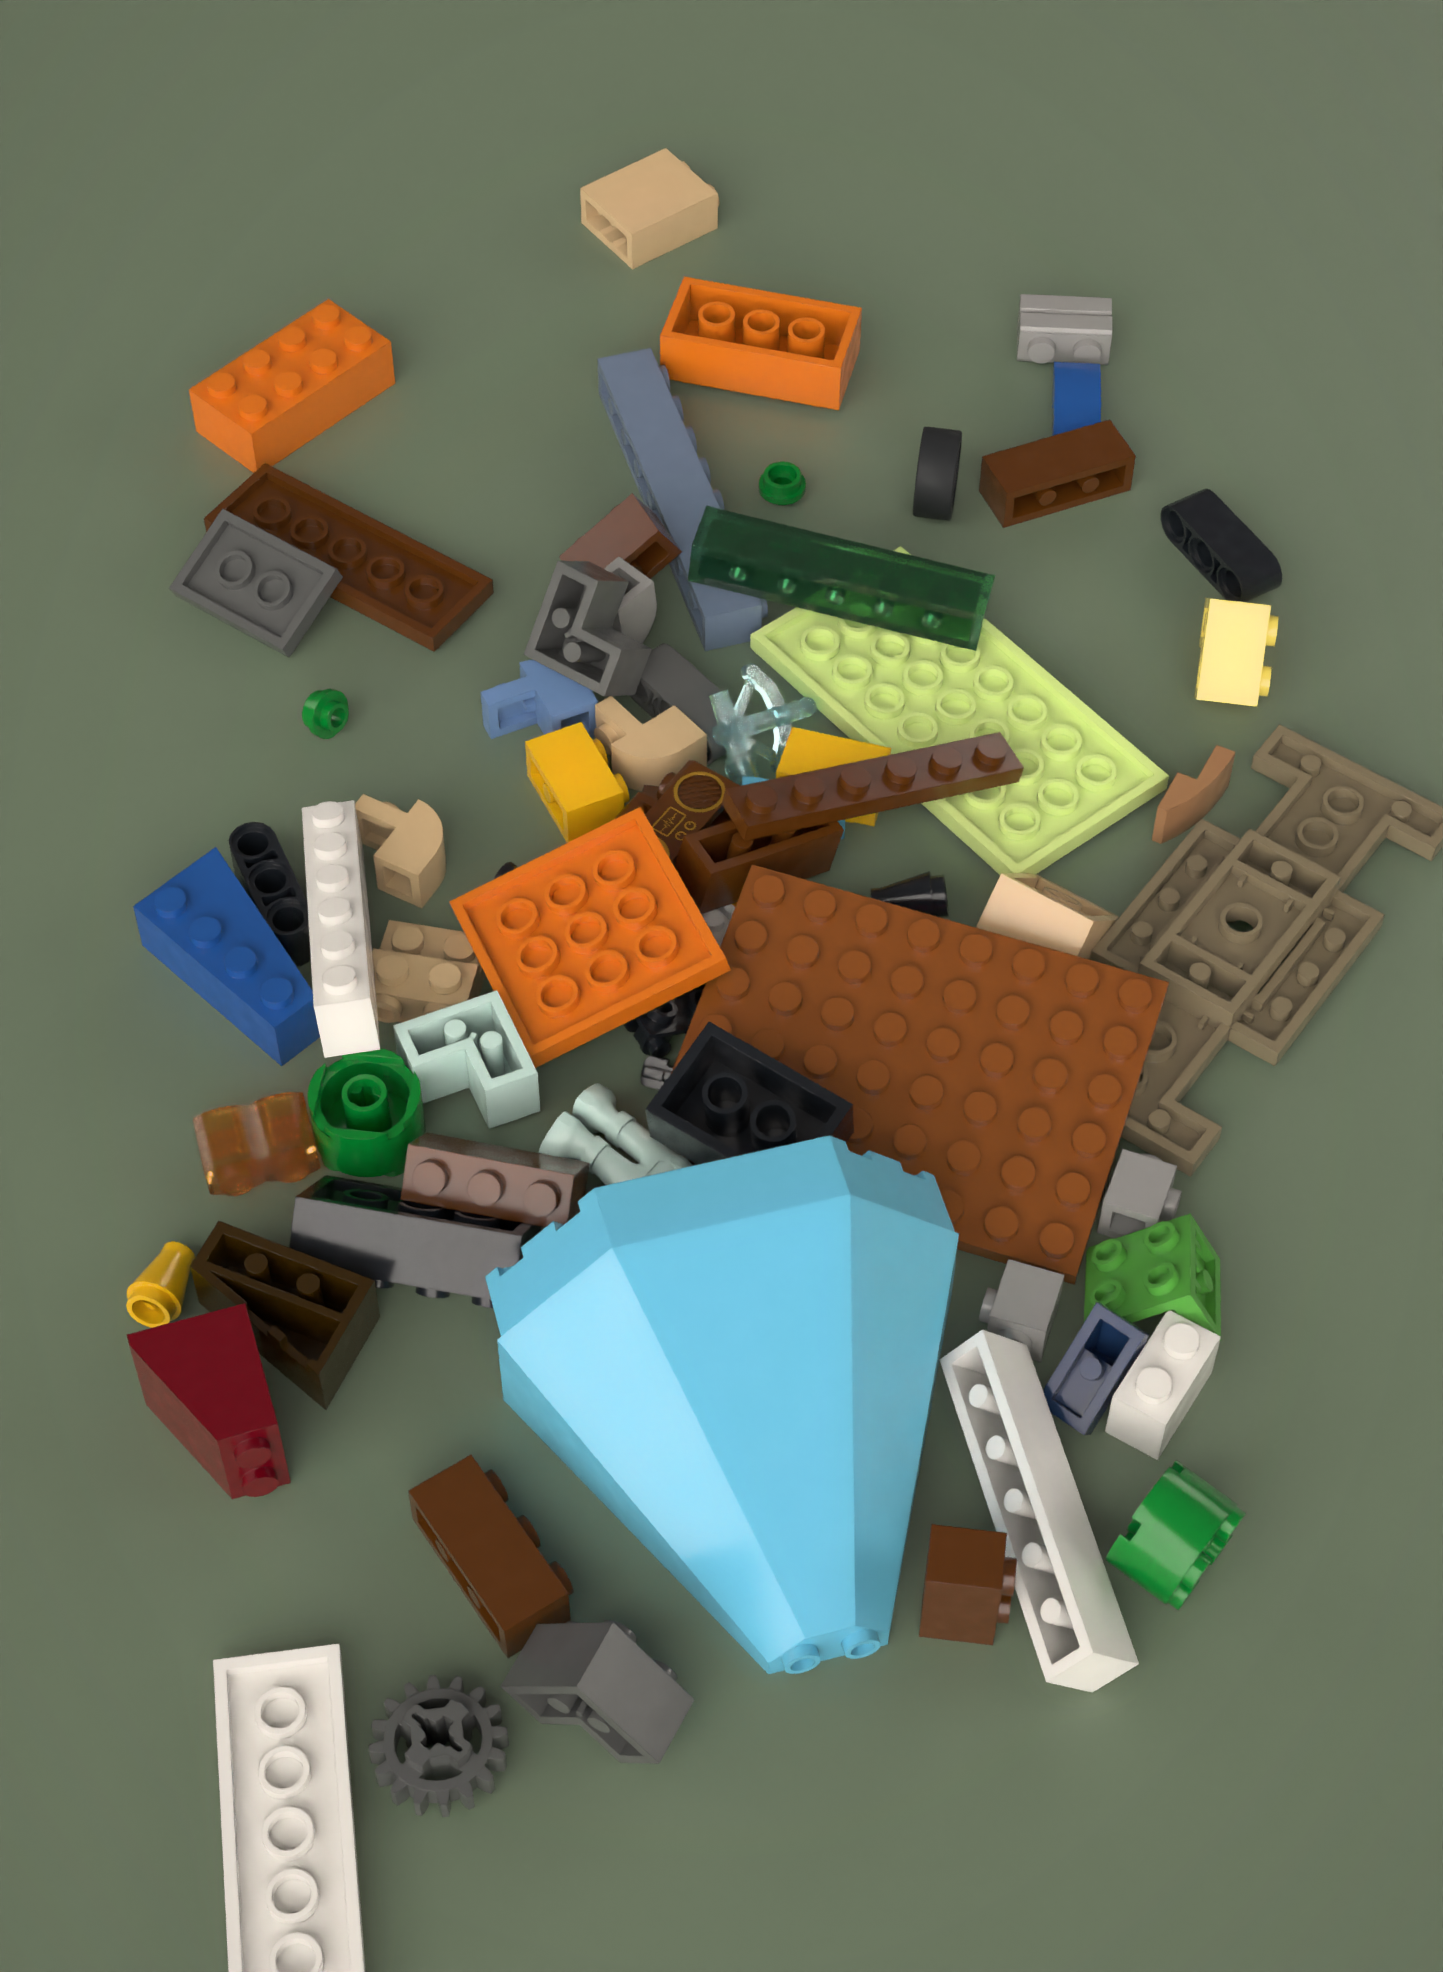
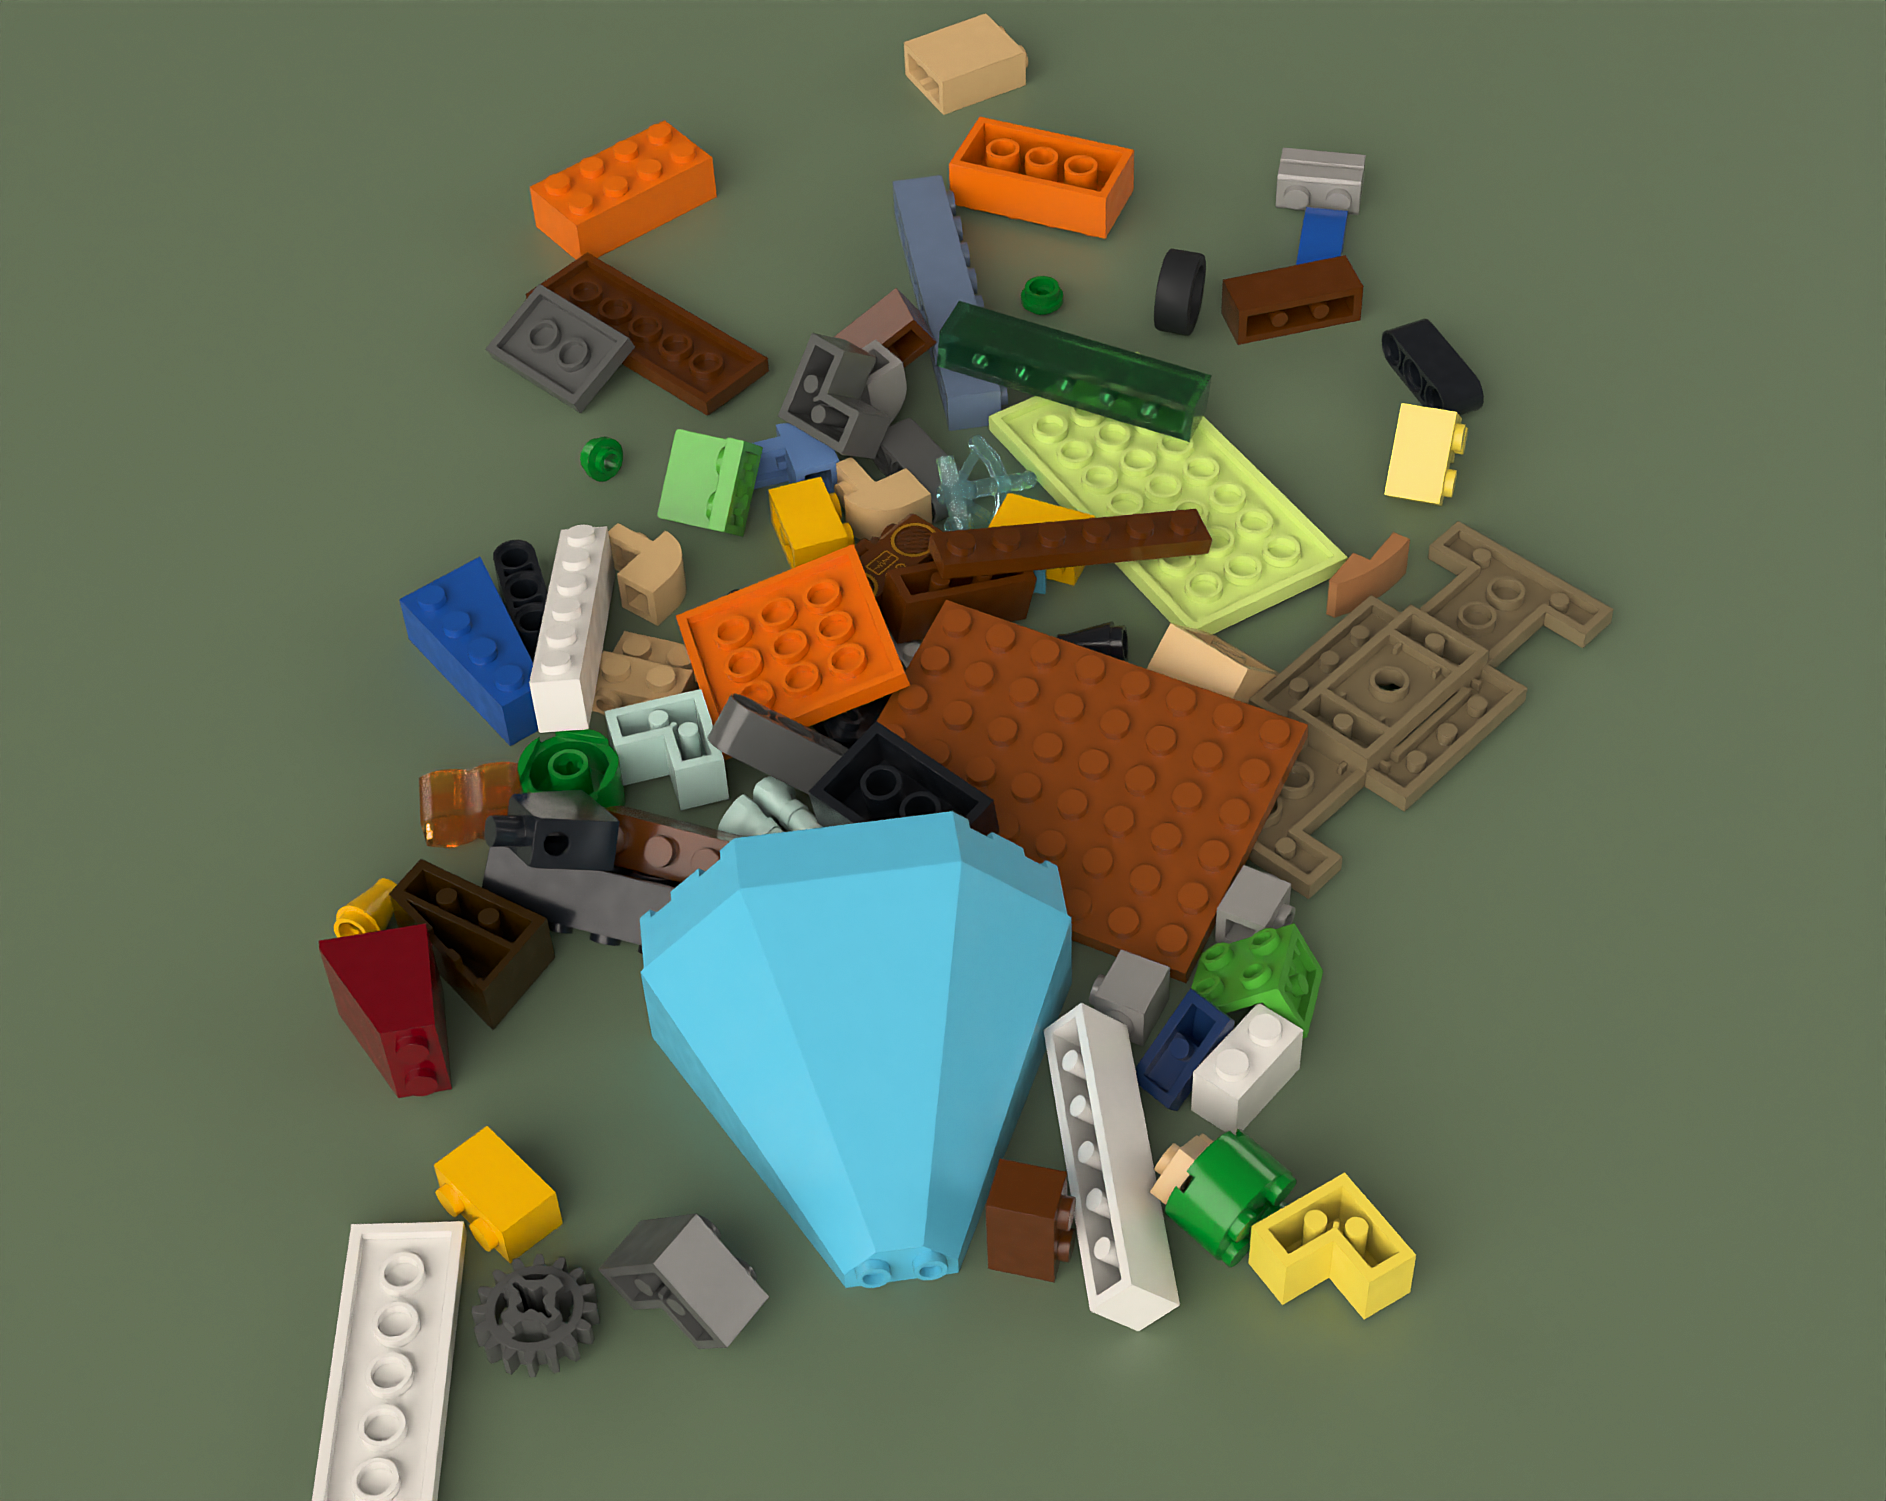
camera: 10 degrees right, 5 degrees down
reddish brown brick [408,1455,574,1658] -> none
none -> yellow brick [434,1126,563,1263]
none -> black torso [484,790,620,871]
none -> bracket [657,429,763,537]
none -> dark grey beam [707,693,849,794]
none -> tan plate [1150,1133,1214,1205]
none -> light yellow brick [1248,1173,1416,1320]

